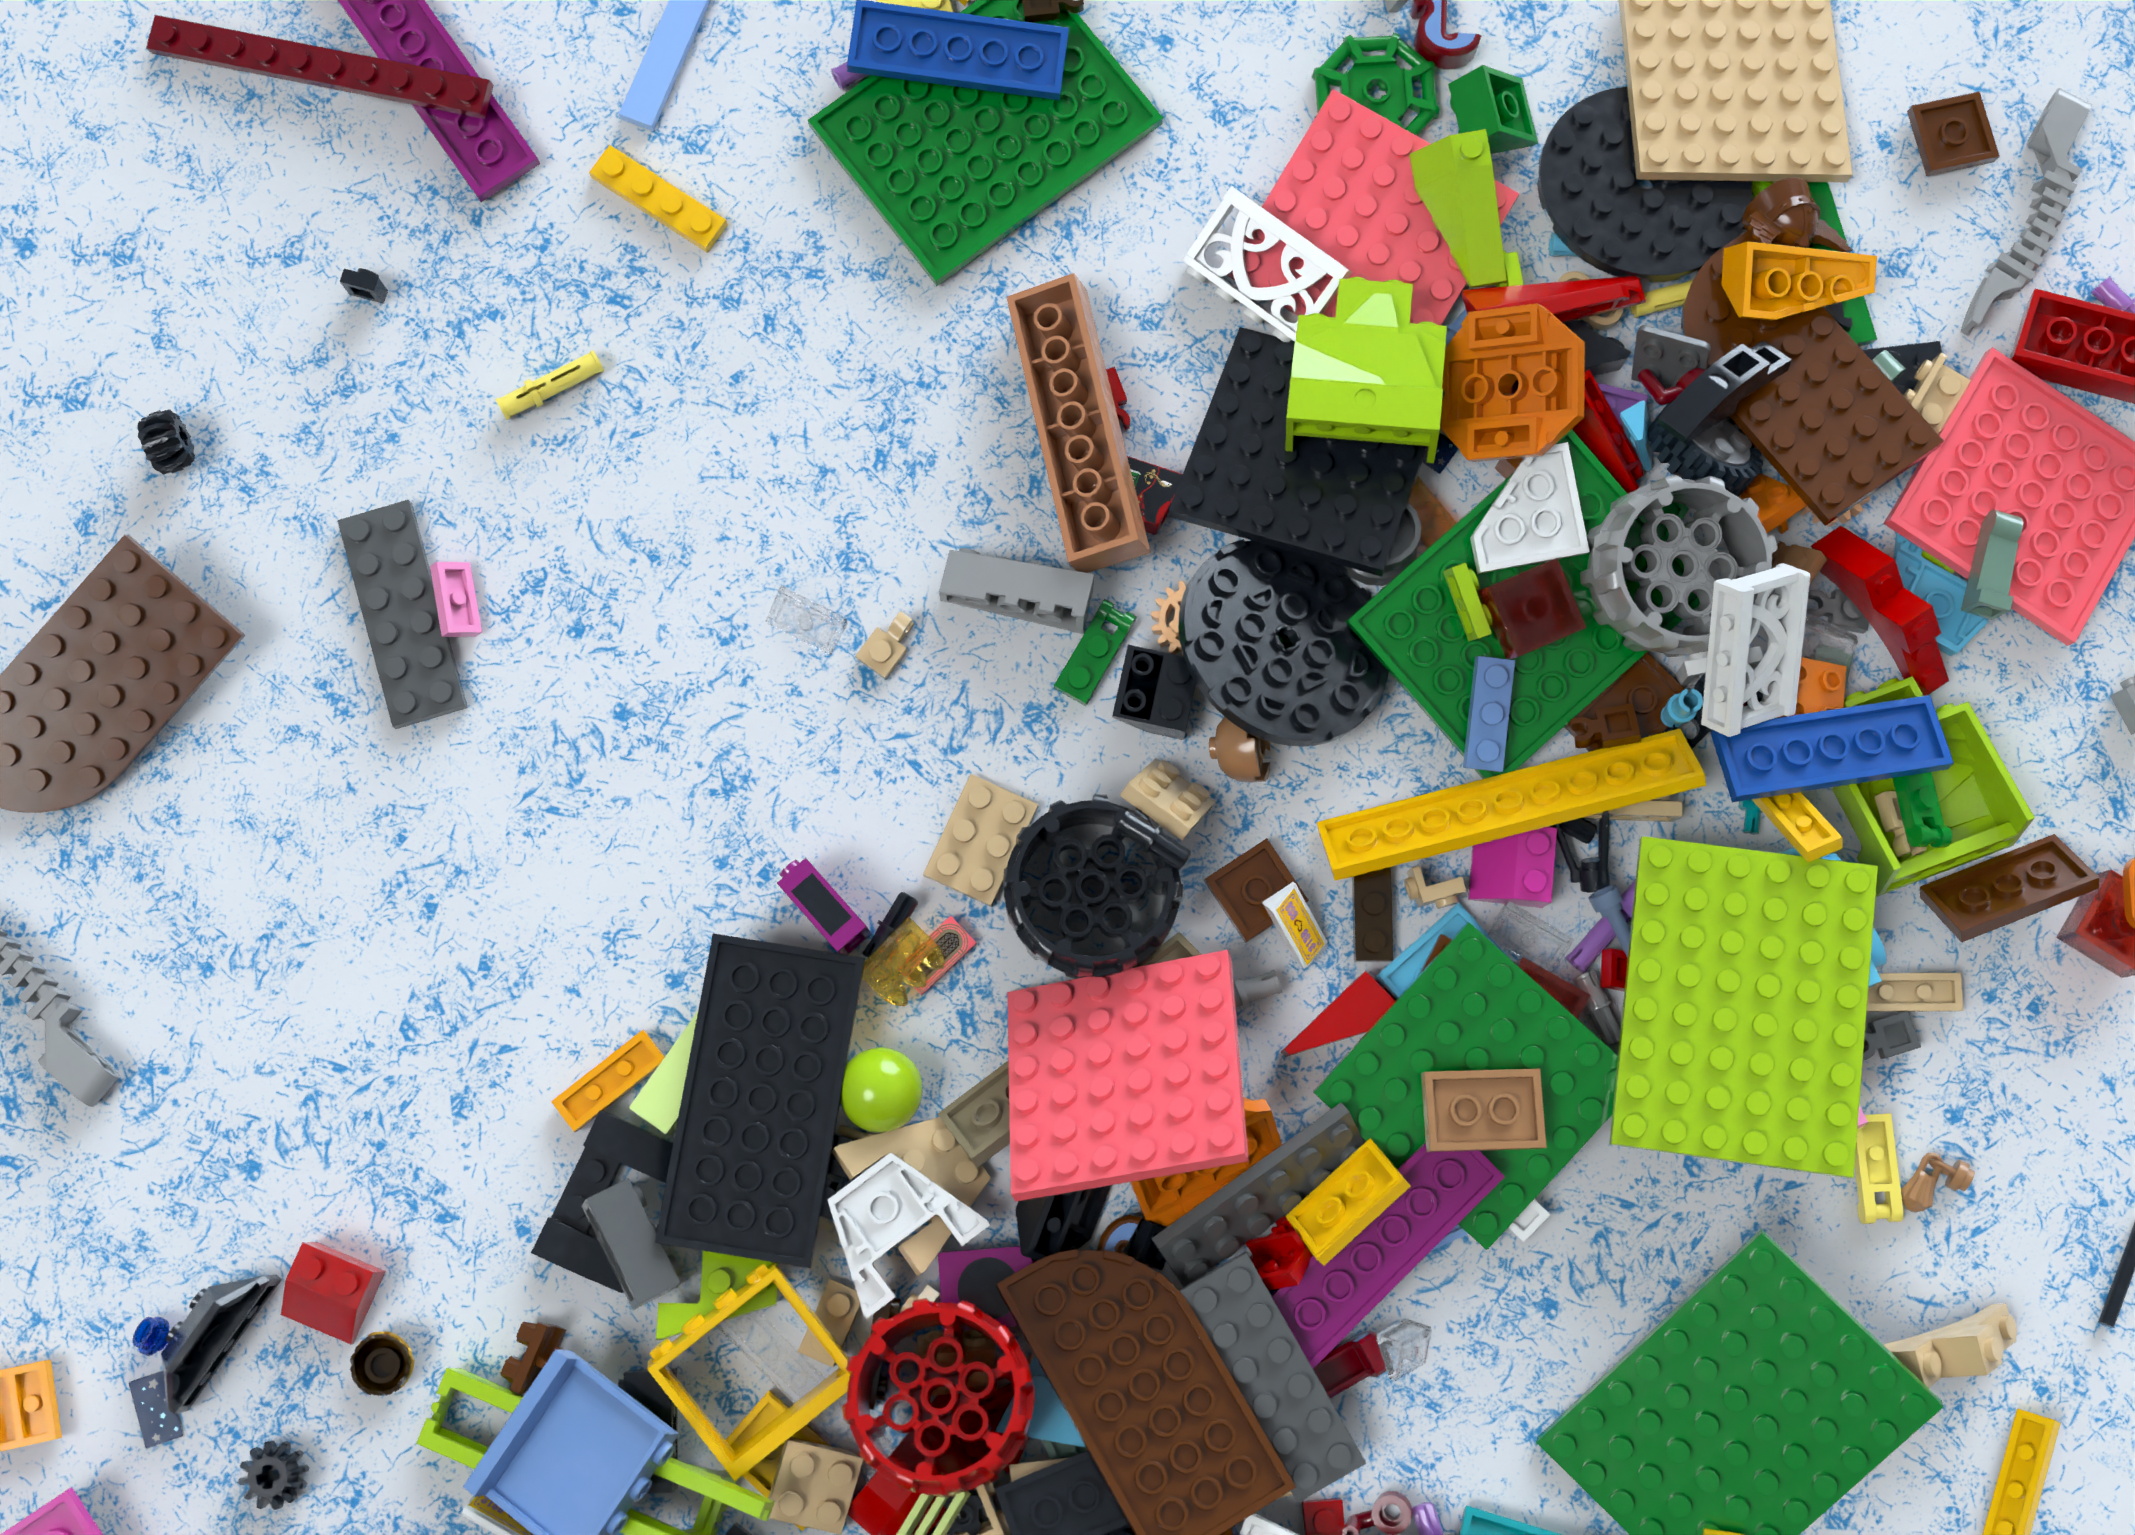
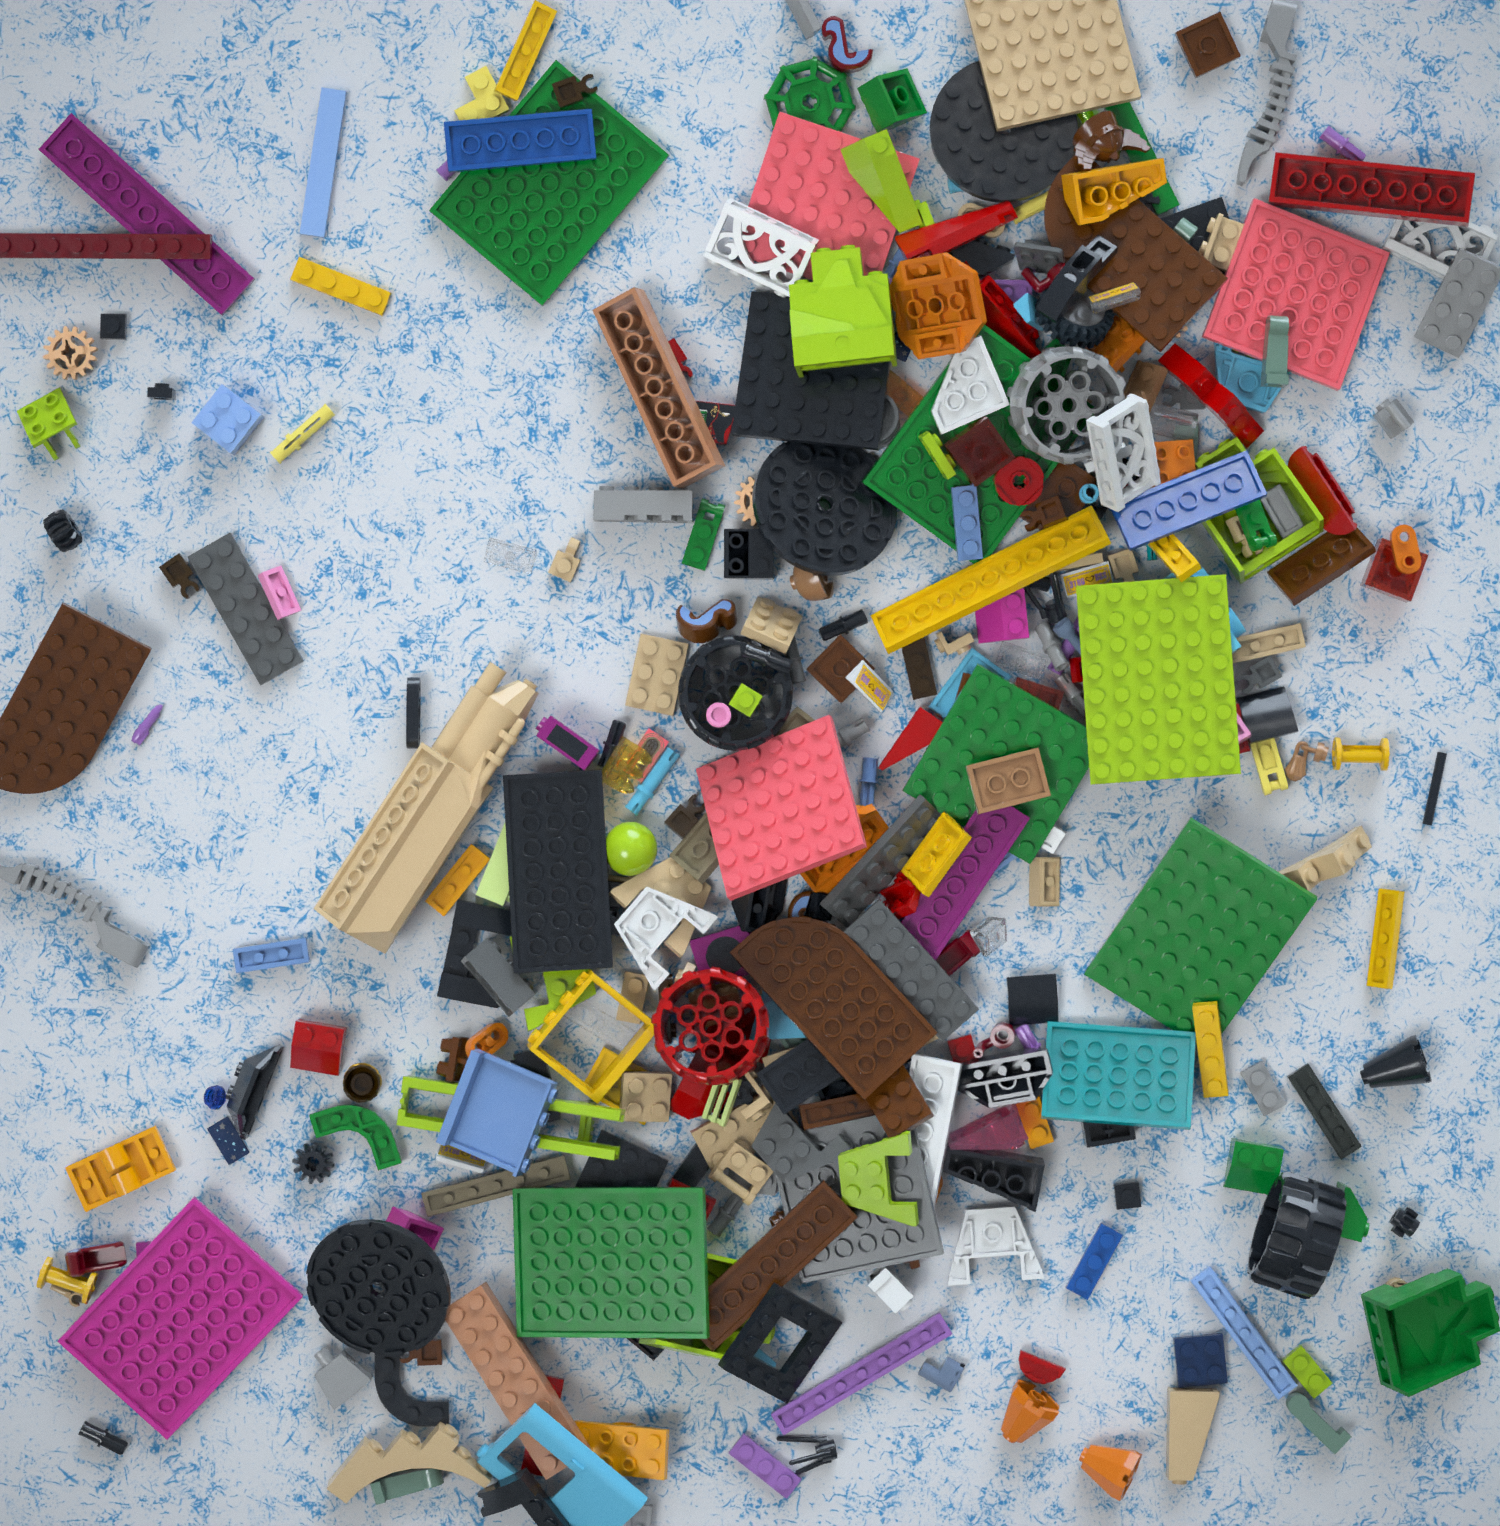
camera: 10 degrees left, 10 degrees up
none -> lime plate [17,387,81,461]
none -> light nougat gear [43,326,98,380]
none -> black plate [100,314,127,340]
none -> medium lavender piece [131,704,163,746]
none -> dark brown plate [159,553,201,599]
none -> light blue brick [192,384,264,456]
none -> medium blue plate [232,937,310,973]
none -> green plate [309,1104,402,1171]
none -> tan piece [314,662,539,954]
none -> black beam [406,677,421,749]
none -> orange plate [465,1023,508,1057]
none -> medium azure pin [625,747,680,816]
none -> dark brown plate [664,794,706,840]
none -> reddish brown animal [676,599,737,643]
none -> bright pink tile [706,703,731,728]
none -> lime plate [729,683,763,717]
none -> dark grey axle [784,635,806,684]
none -> black axle [819,609,868,641]
none -> medium blue axle [859,757,878,806]
none -> red plate [993,456,1044,506]
none -> black slope [1006,973,1059,1026]
none -> tan slope [1029,857,1060,907]
none -> light grey pin [1035,622,1070,671]
none -> slope [1060,561,1114,599]
none -> clear slope [1088,282,1141,314]
none -> tan plate [1107,549,1139,582]
none -> black slope [1236,686,1299,744]
none -> light grey tile [1260,484,1304,539]
none -> red brick [1288,446,1357,535]
none -> yellow hose [1332,737,1390,771]

